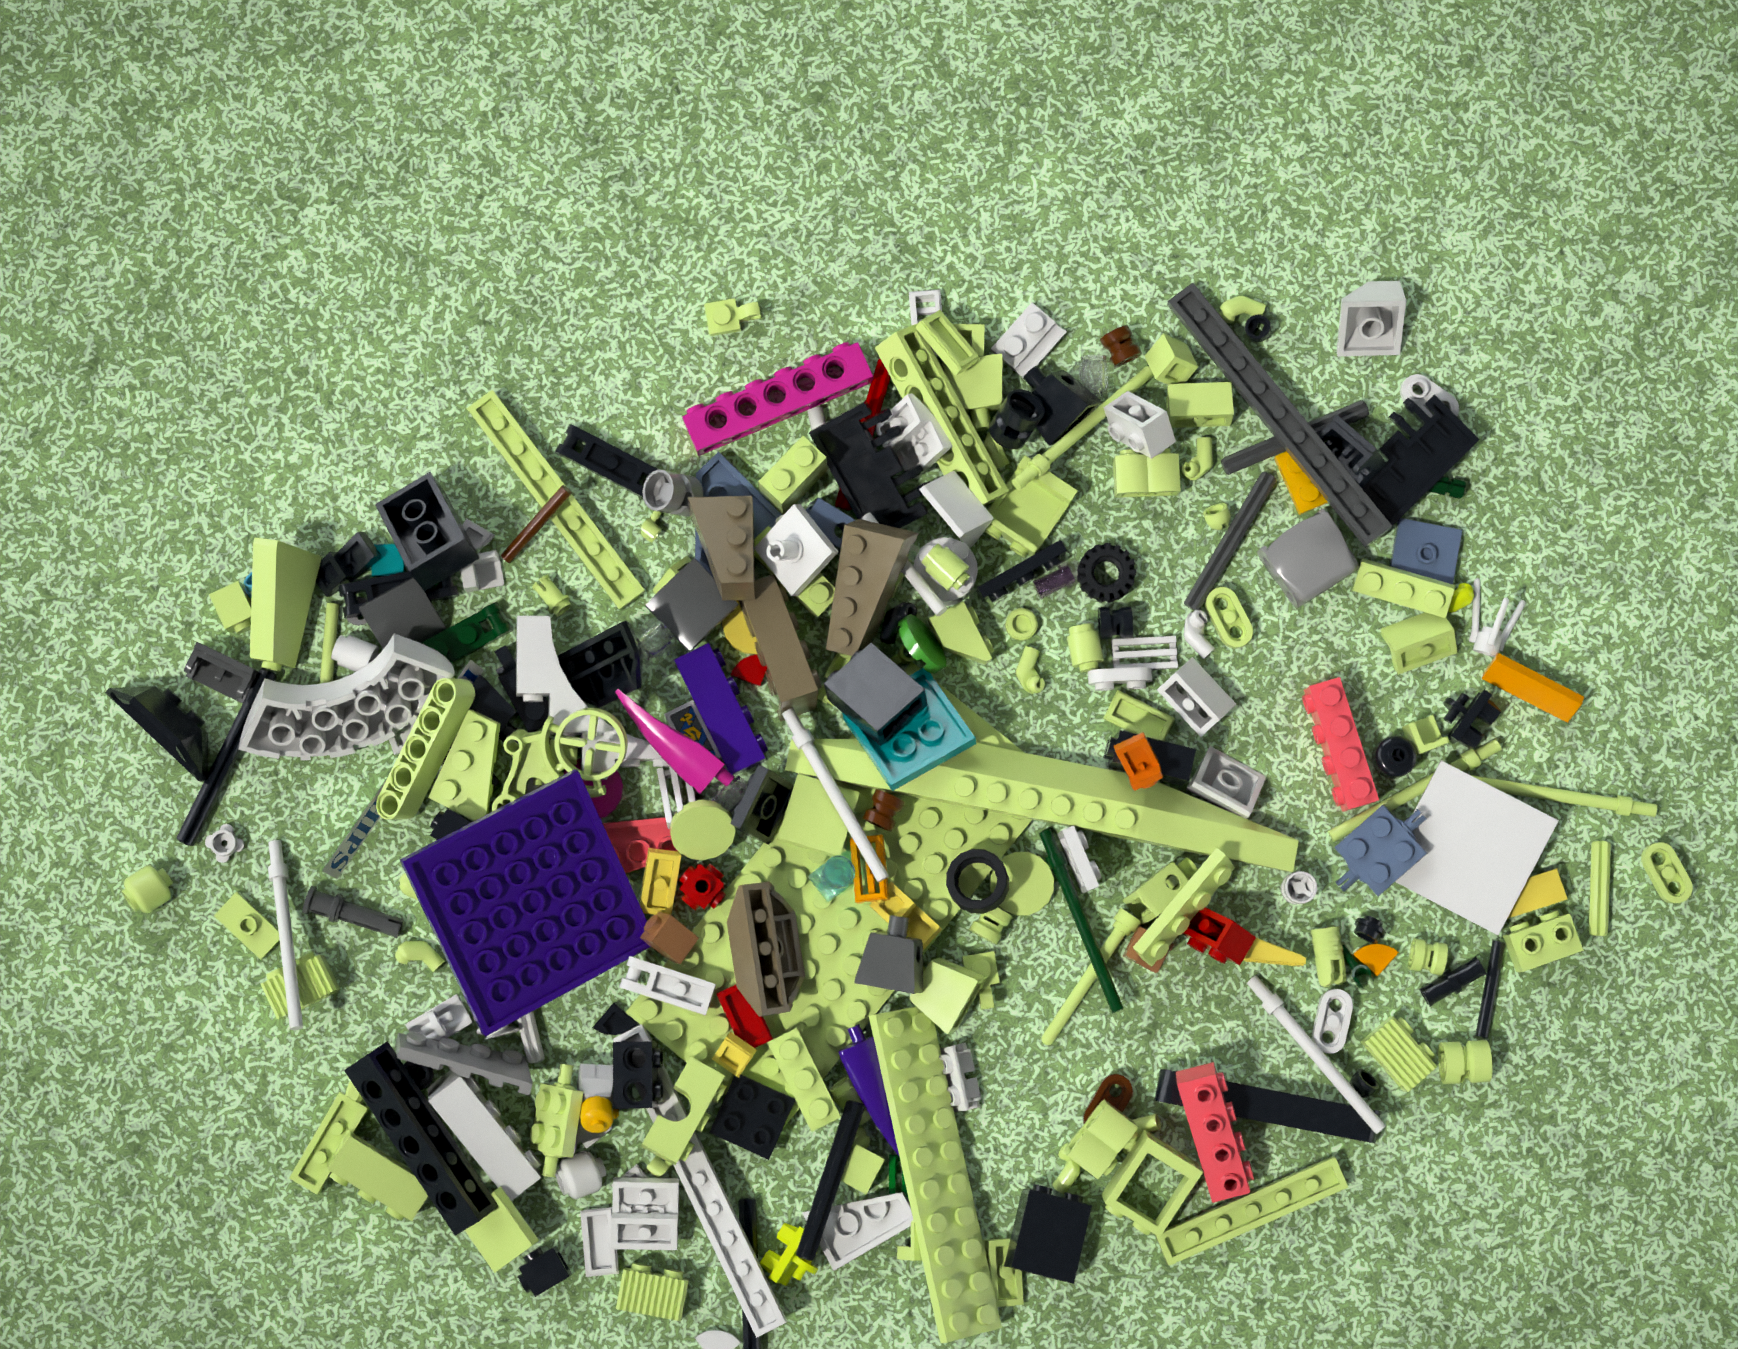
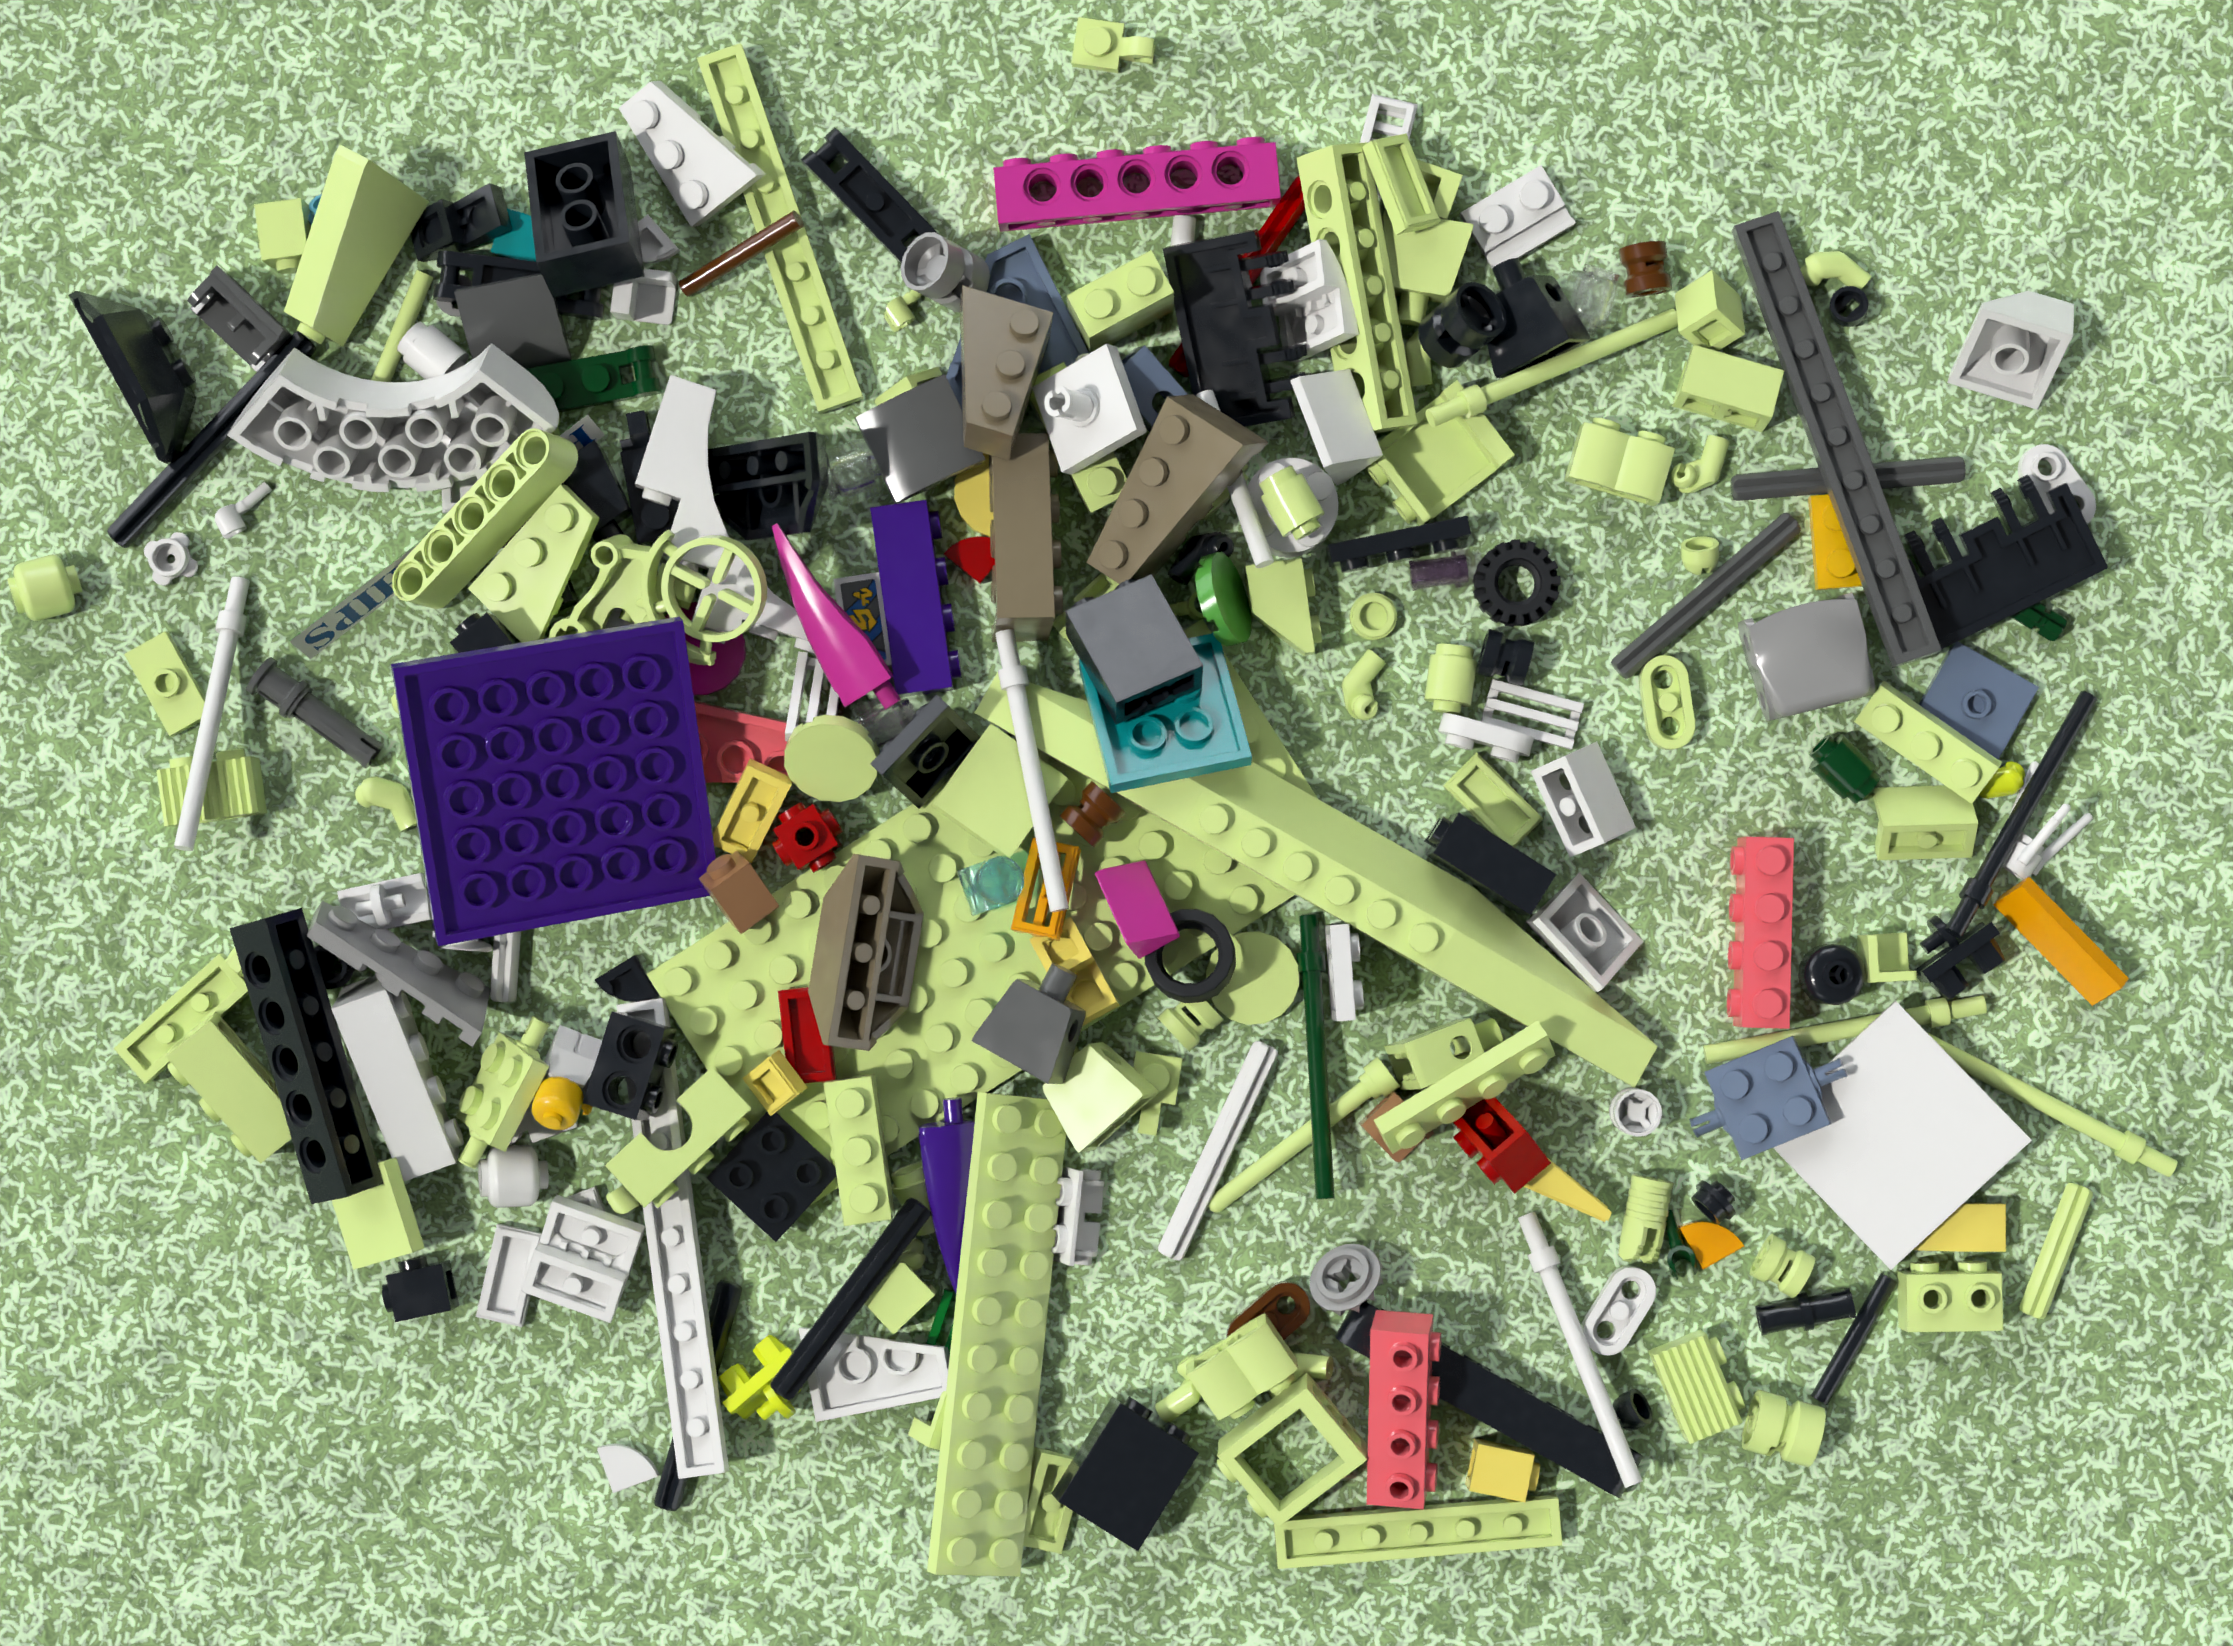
camera: 30 degrees right, 5 degrees up
yellowish green pin [532,575,571,617] -> none
yellowish green brick [616,1263,690,1321] -> none
white plate [619,956,716,1015] -> none
white brick [1103,391,1176,459] -> none
orange bracket [1114,732,1163,791] -> none
white arm [1184,610,1215,659] -> none
black hinge [1318,414,1387,488] -> none
yellowish green plate [1641,842,1693,904] -> none
none -> white hand [215,482,272,539]
none -> white wing [619,81,766,227]
none -> dark pink slope [1095,860,1180,959]
none -> white axle [1158,1041,1278,1261]
none -> light grey gear [1310,1244,1384,1316]
none -> light yellow brick [1465,1438,1540,1502]
none -> dark green brick [1809,734,1881,804]
none -> black bar [1945,691,2098,938]

